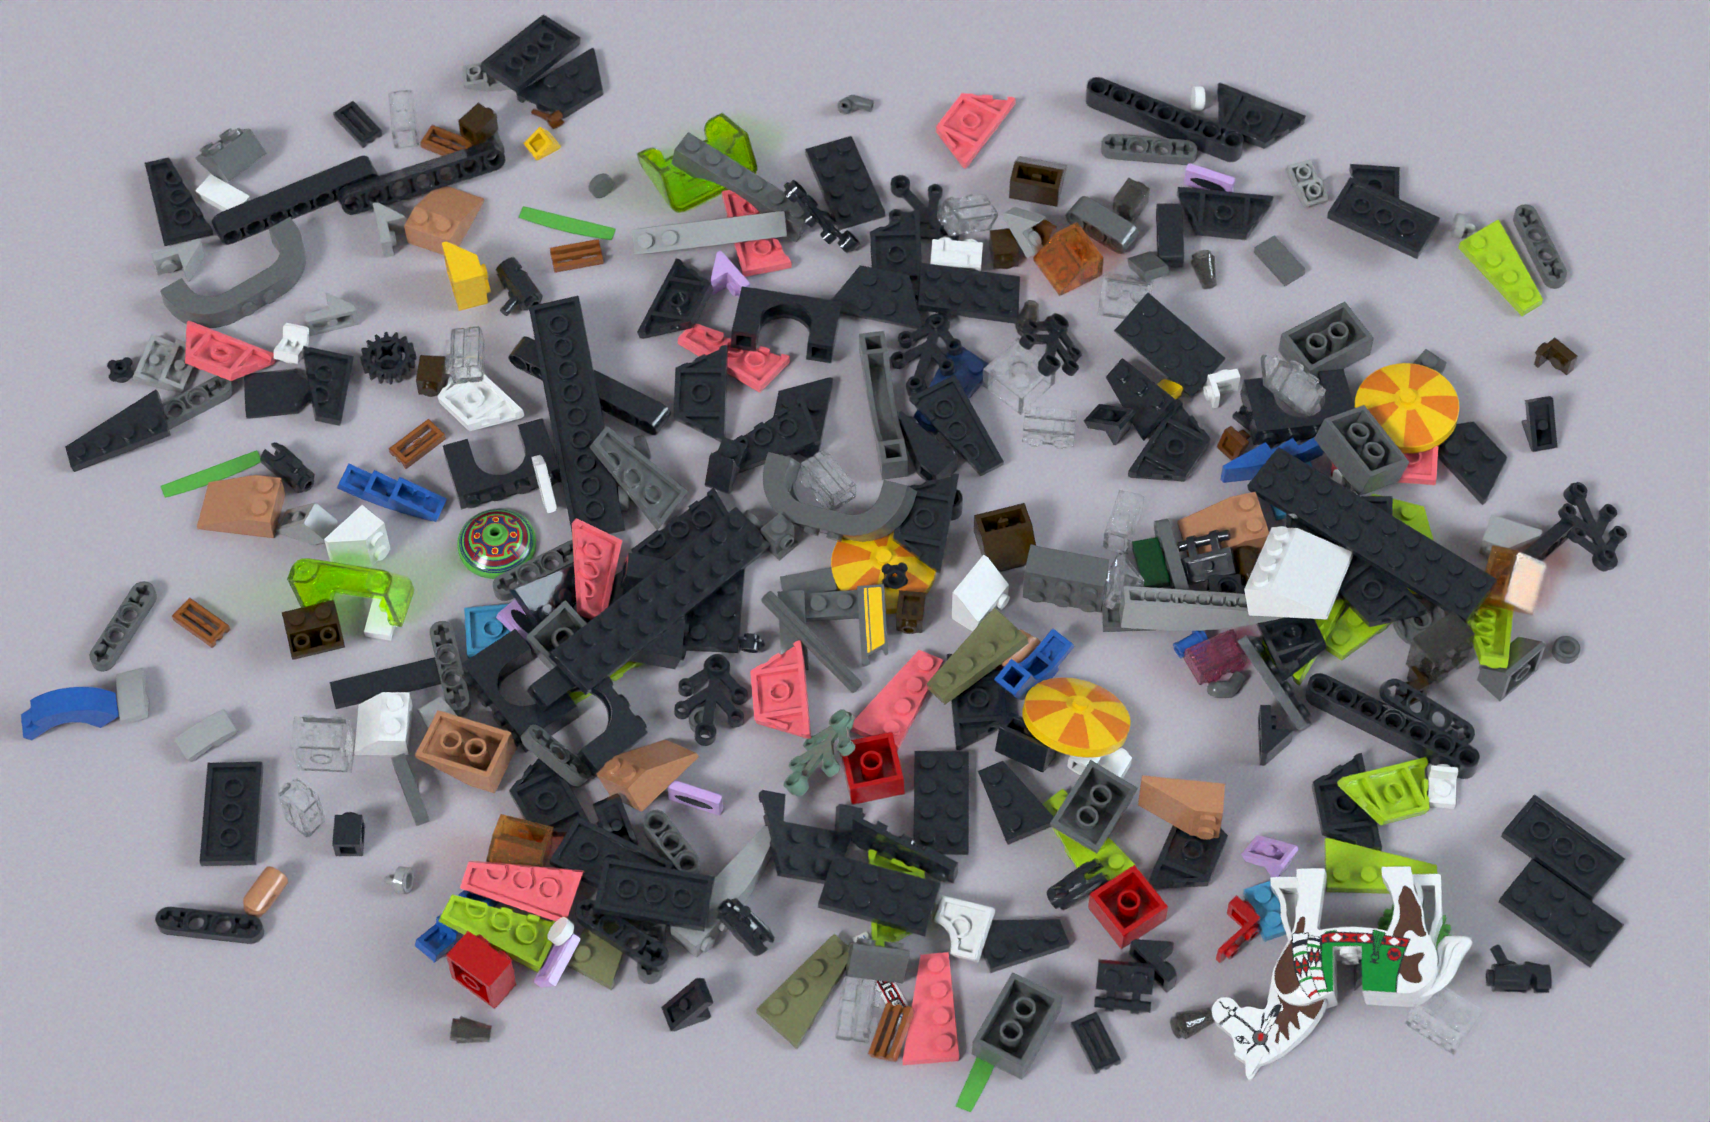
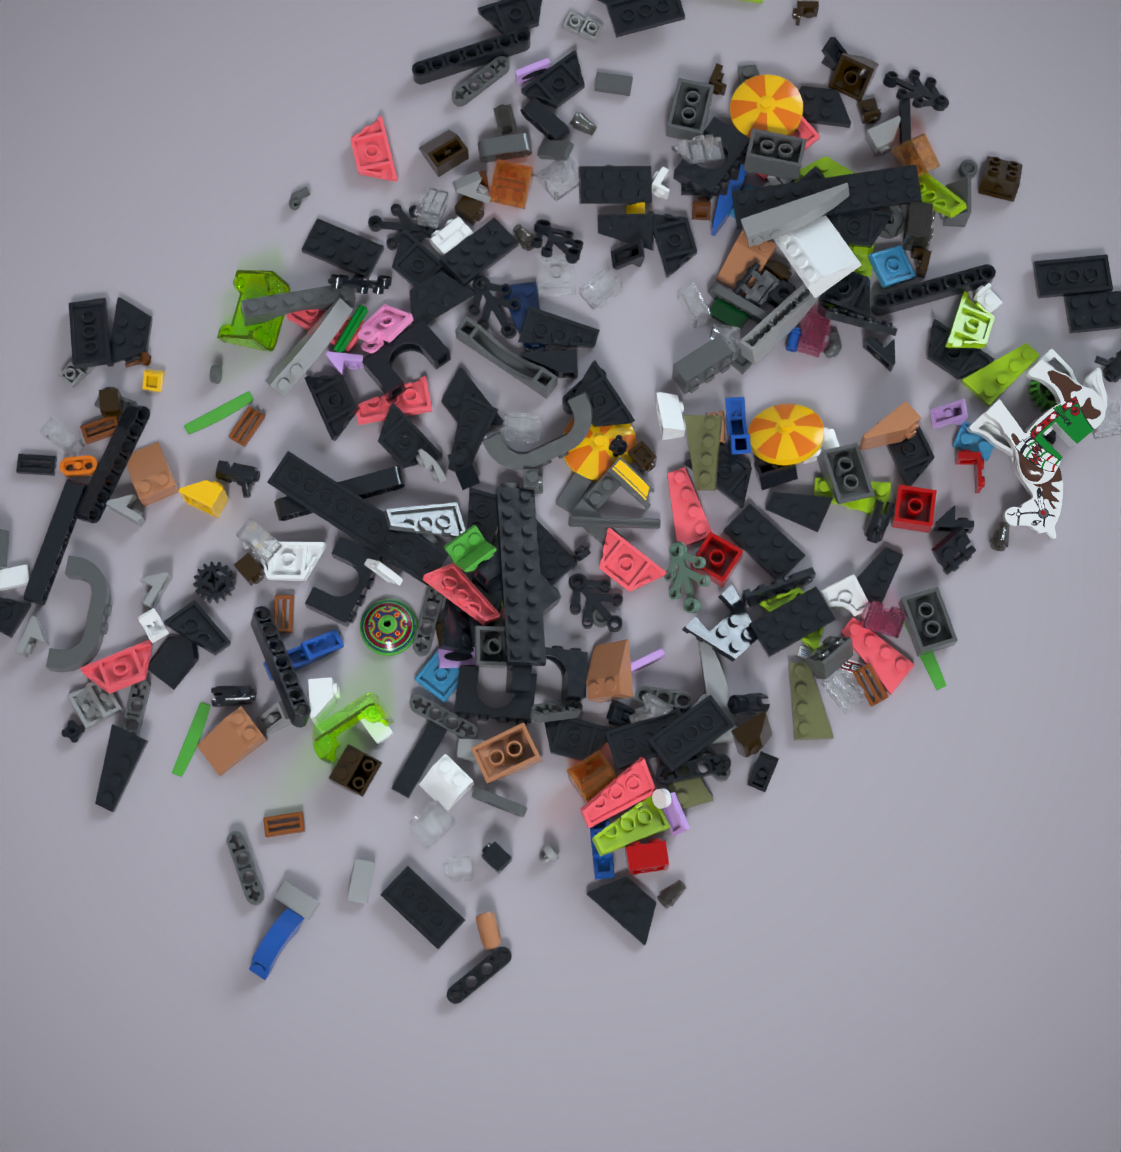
camera: 45 degrees left, 15 degrees up
dark grey tile [634,435,651,459] -> none
dark brown slope [973,503,1036,572] -> none
black tile [1071,1012,1121,1074] -> none
white tile [1191,86,1205,111] -> none
black beam [1379,678,1475,744] -> none
none -> orange plate [59,455,98,477]
none -> black beam [251,606,311,728]
none -> green axle [333,304,368,353]
none -> bright pink plate [358,304,413,354]
none -> light grey slope [415,449,447,483]
none -> bright green bracket [443,525,497,573]
none -> black wing [587,876,656,946]
none -> clear slope [629,692,673,723]
none -> dark brown bracket [709,63,727,96]
none -> dark brown slope [731,711,772,758]
none -> light grey slope [741,183,849,247]
none -> dark brown slope [828,53,879,101]
none -> dark brown bracket [857,98,882,124]
none -> clear pink brick [859,601,906,638]
none -> dark azure tile [868,245,917,289]
none -> dark brown bracket [978,156,1023,202]

